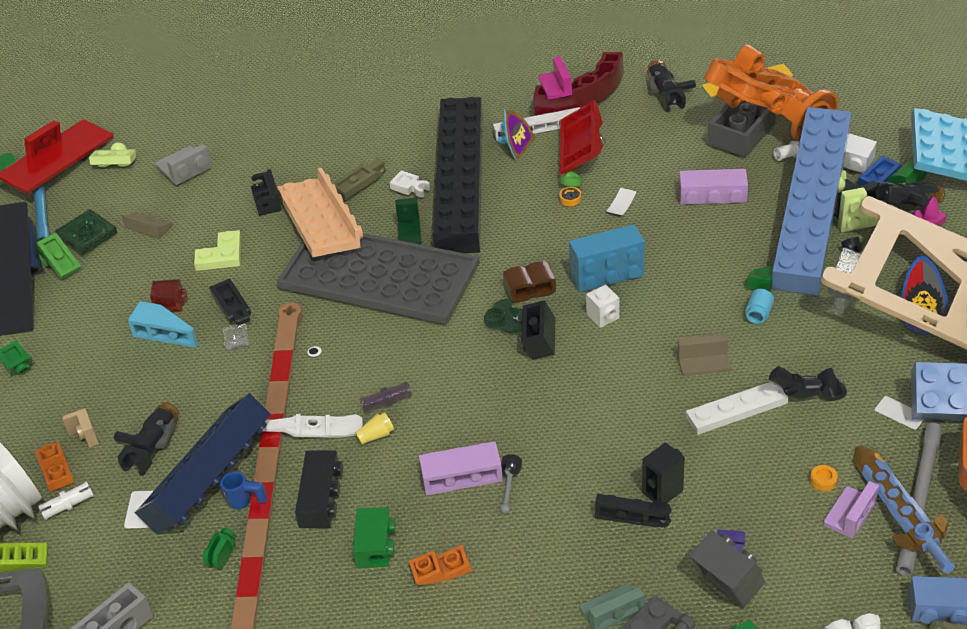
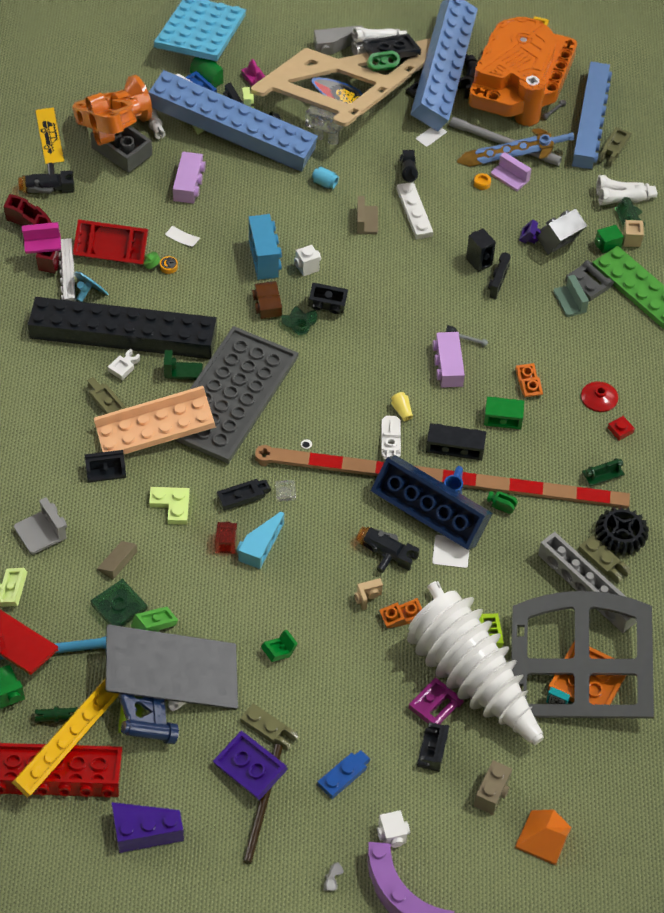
camera: 90 degrees left, 10 degrees up
pin [360,382,412,413] -> none
green slope [747,265,774,292] -> none
black piece [875,182,945,206] -> none

